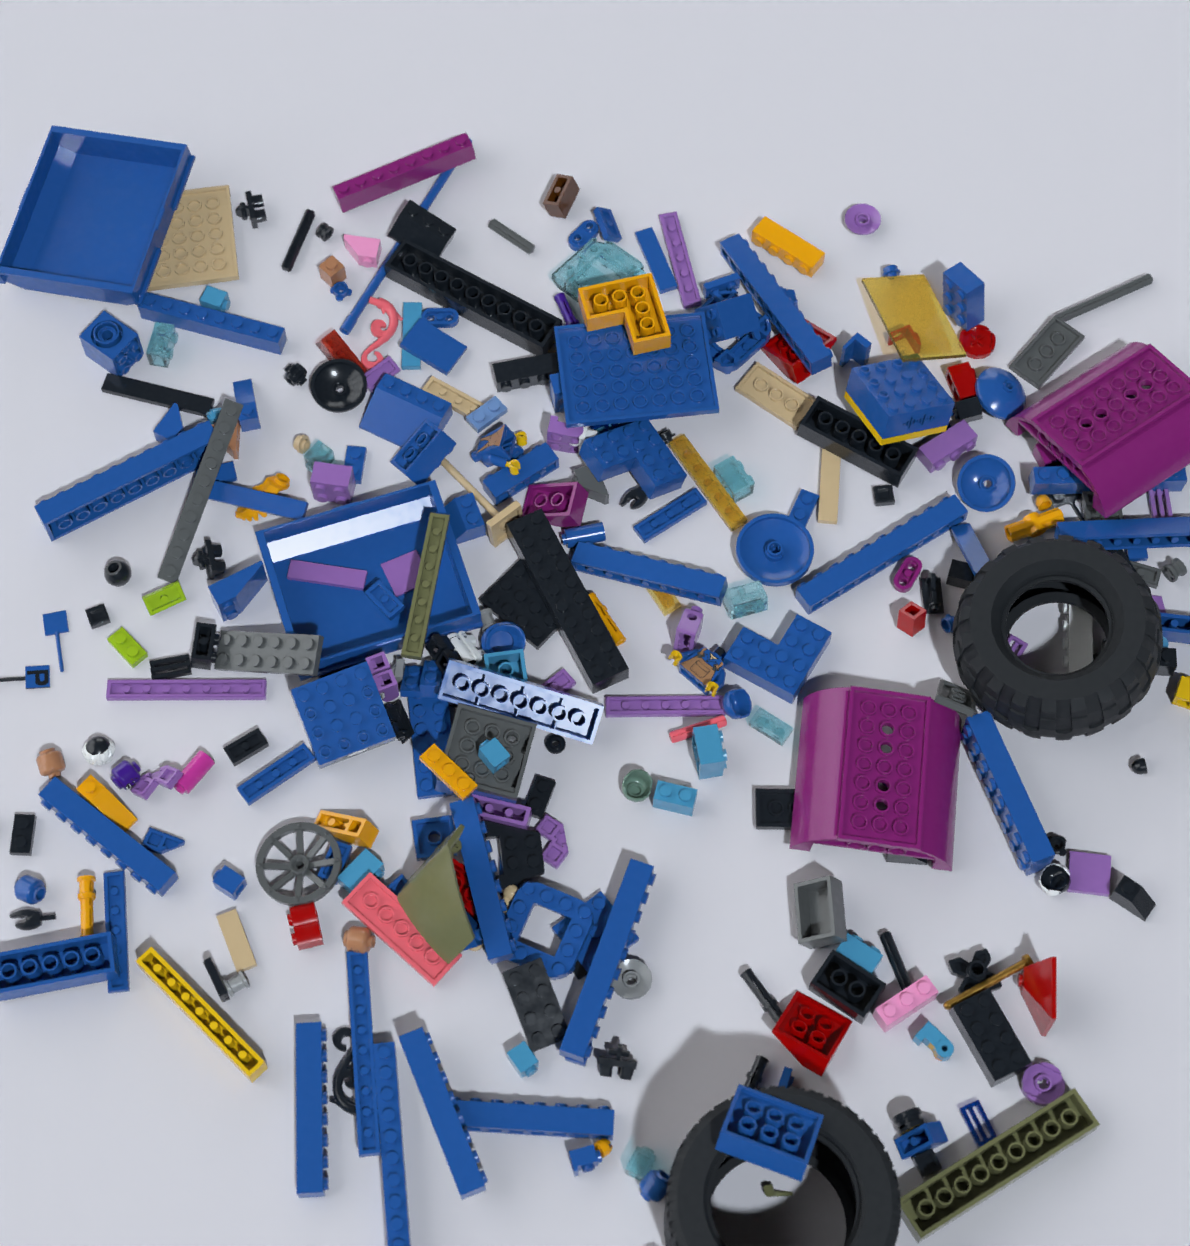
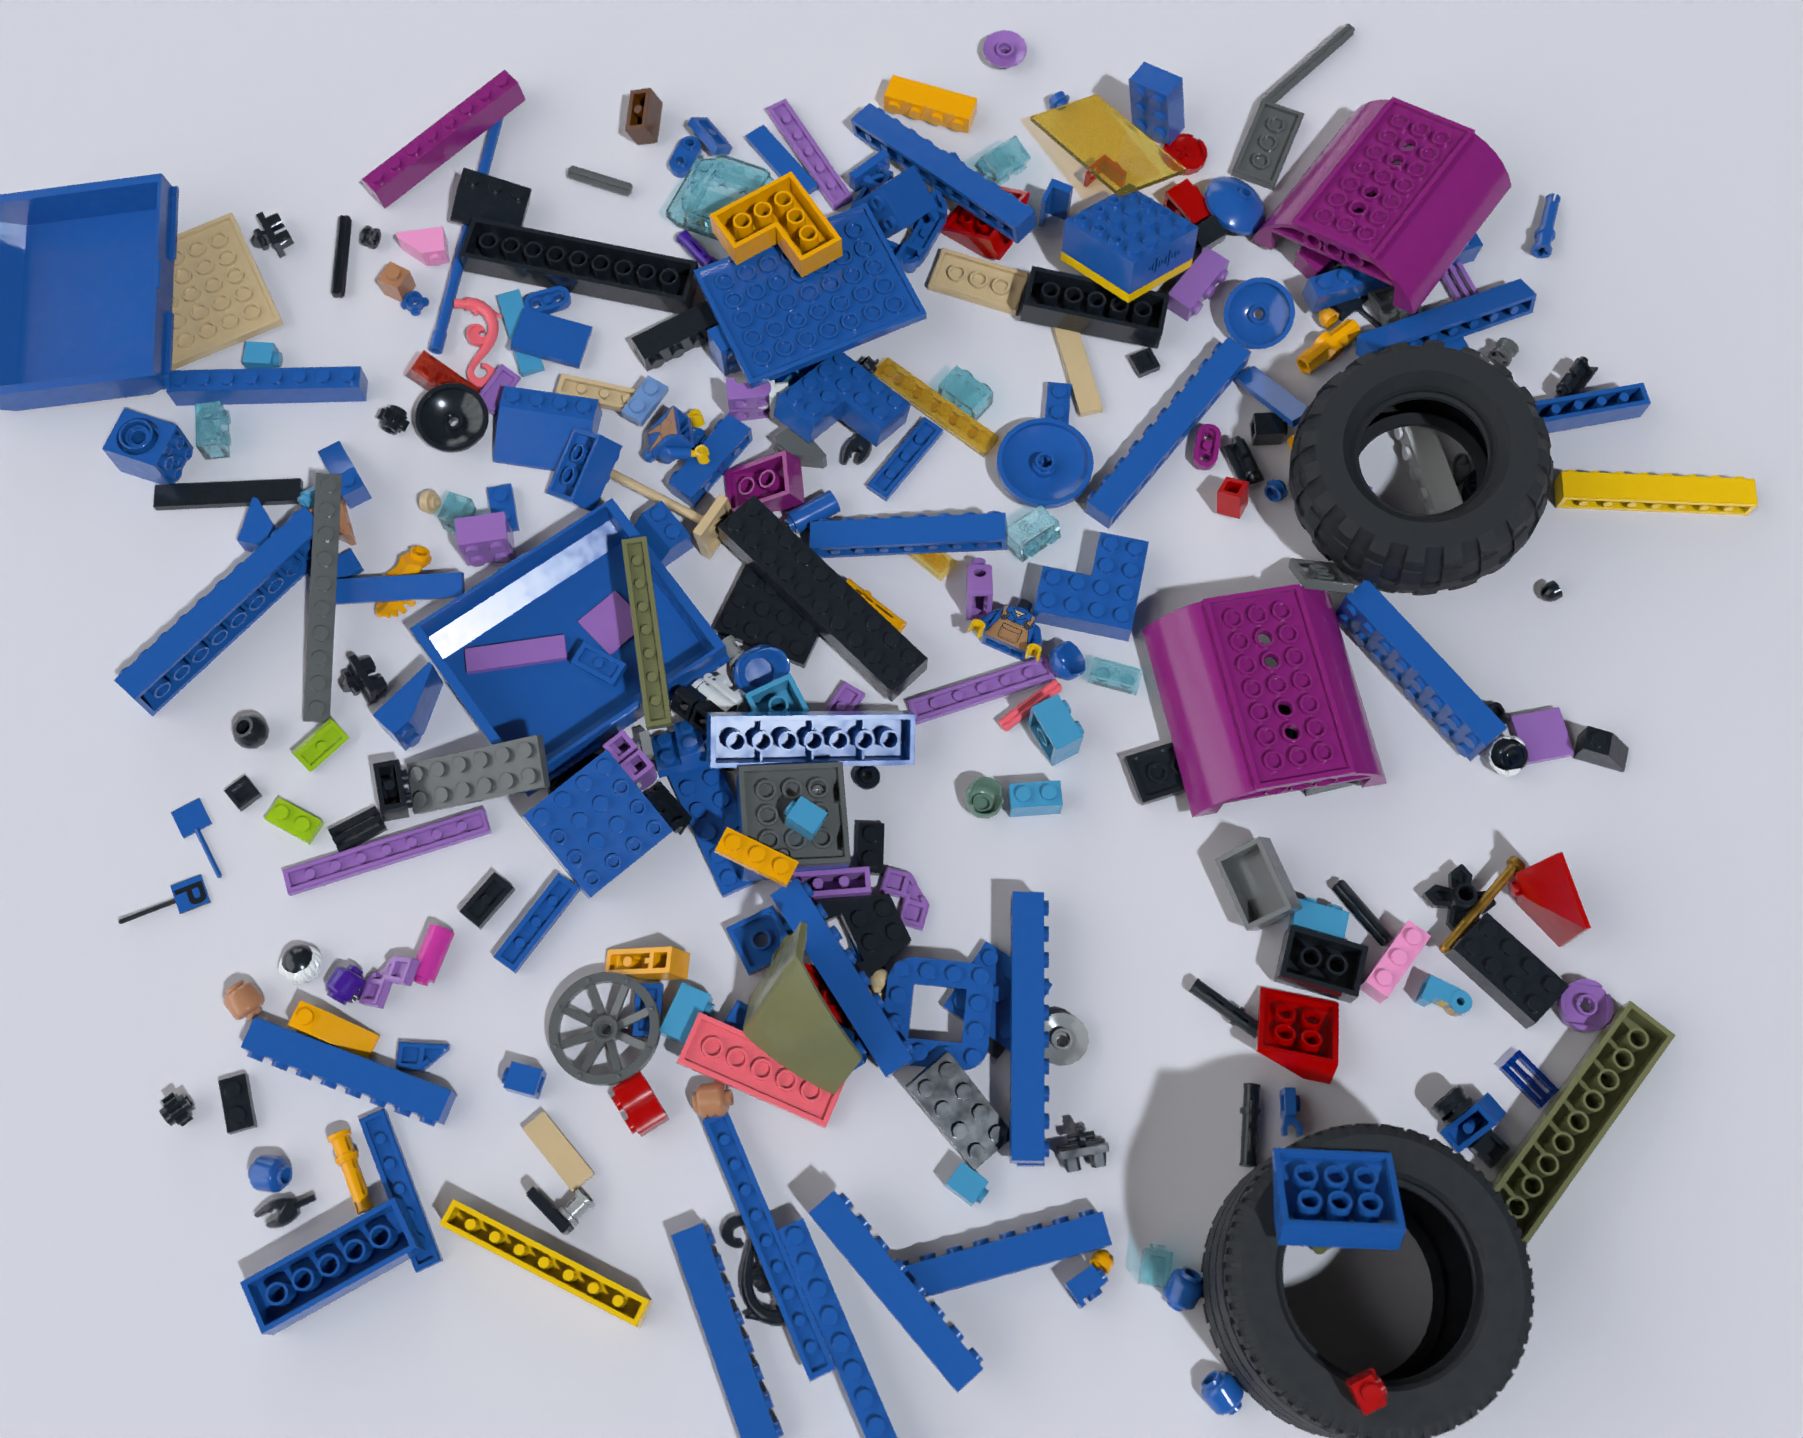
camera: 20 degrees left, 5 degrees up
none -> clear light blue brick [974,135,1031,186]

